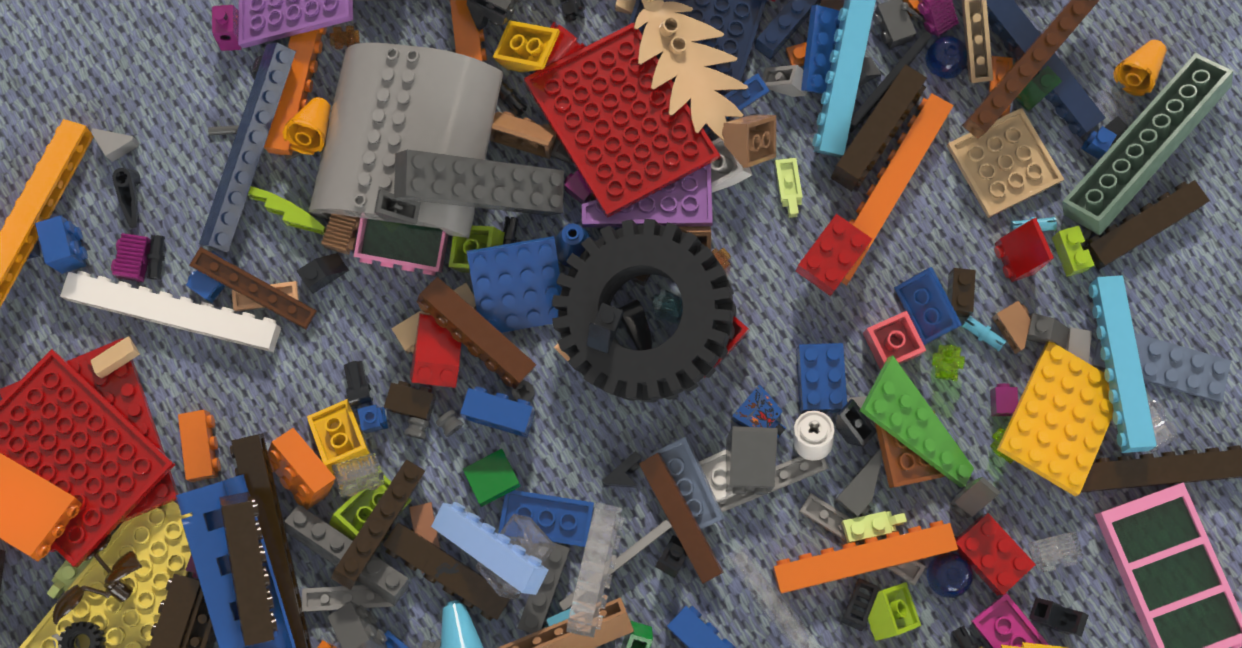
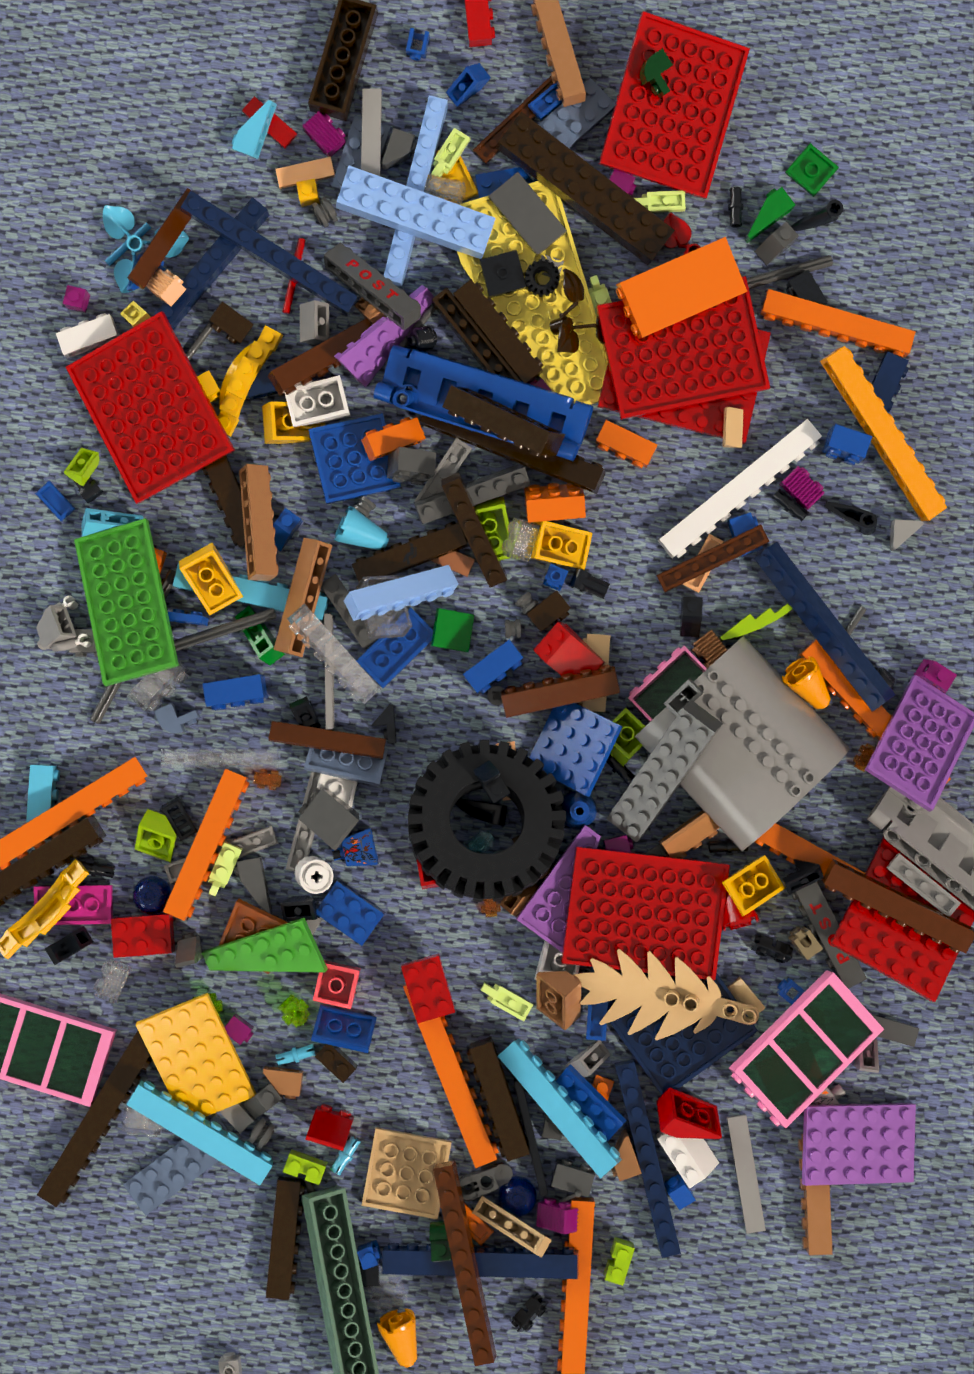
camera: 130 degrees right, 10 degrees up
none -> dark grey wheel [248,1118,275,1149]
none -> clear orange piece [253,769,282,790]
none -> dark grey piece [459,1162,513,1201]

